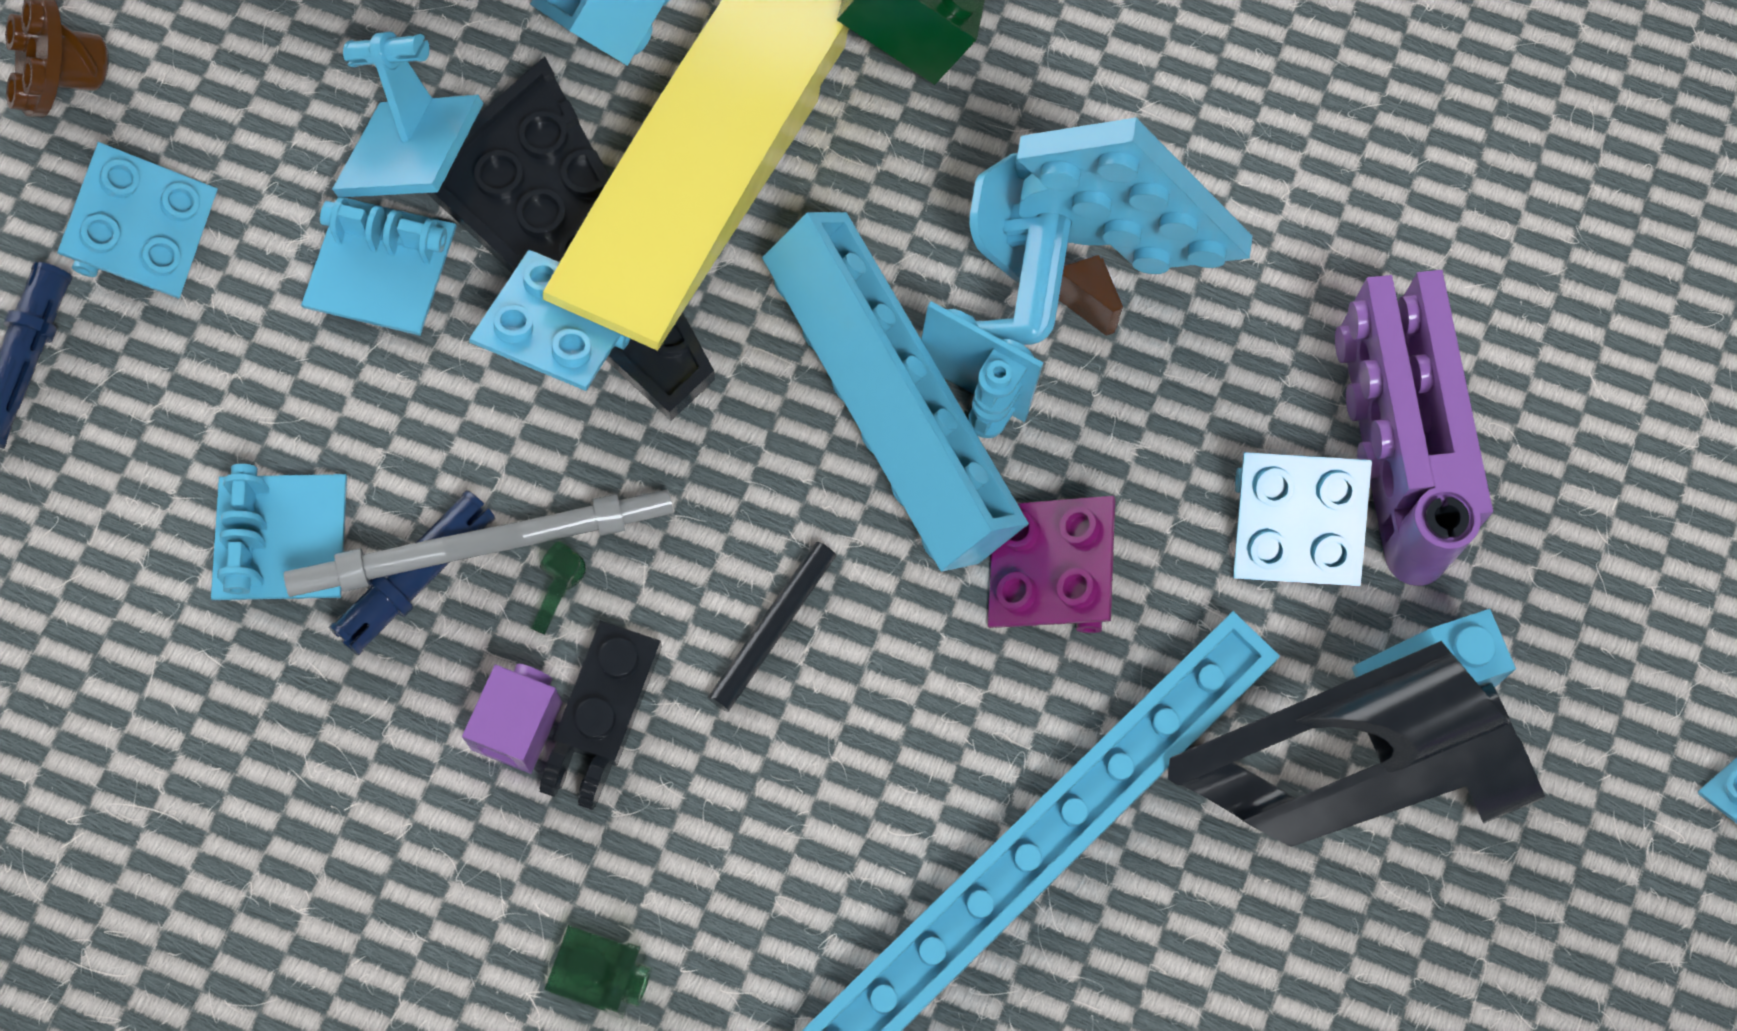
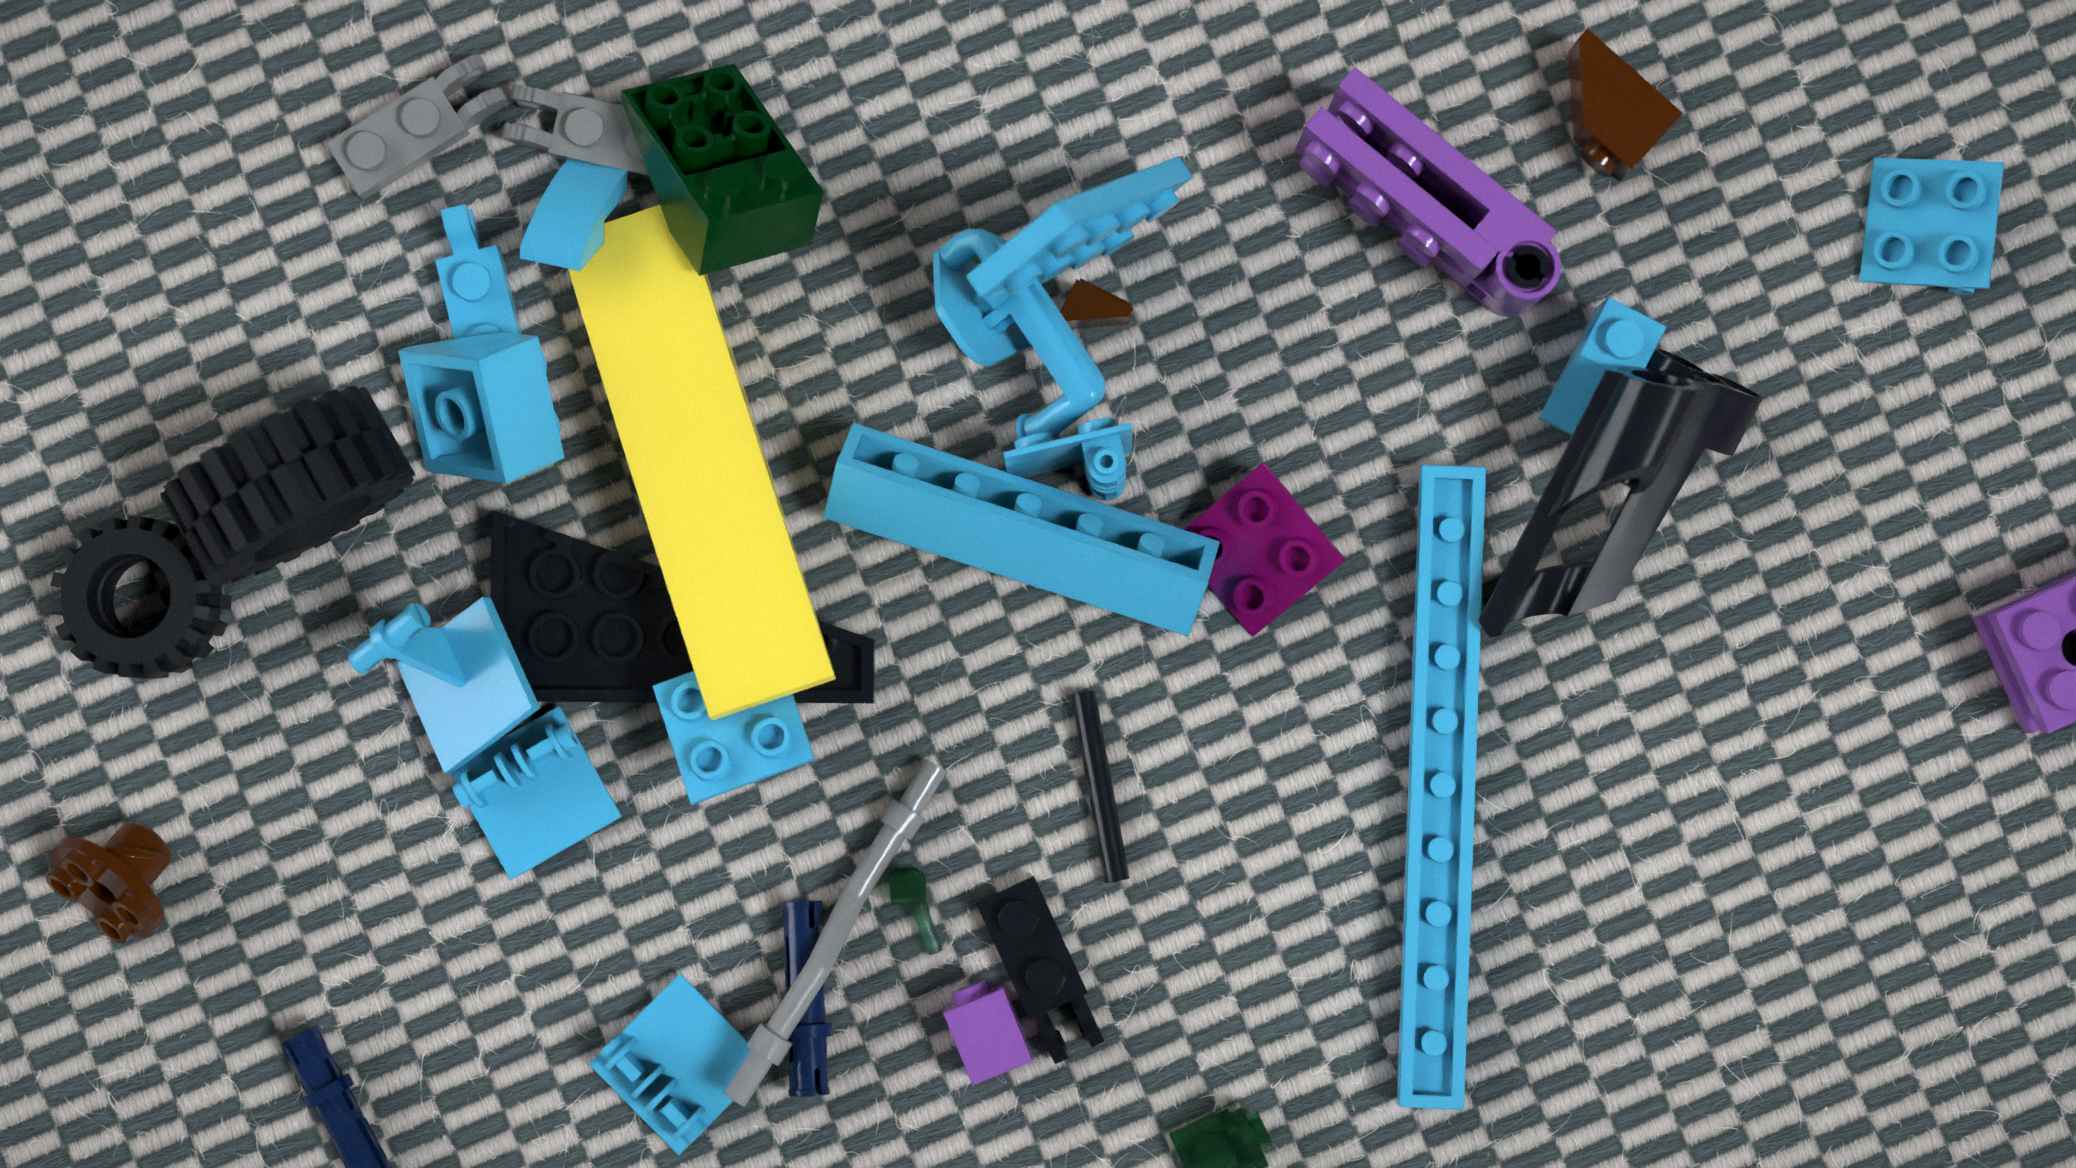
camera: 40 degrees left, 15 degrees up
medium azure hinge [57,142,218,299] -> none
hinge [1233,452,1372,586] -> none
none -> reddish brown slope [1568,28,1683,181]

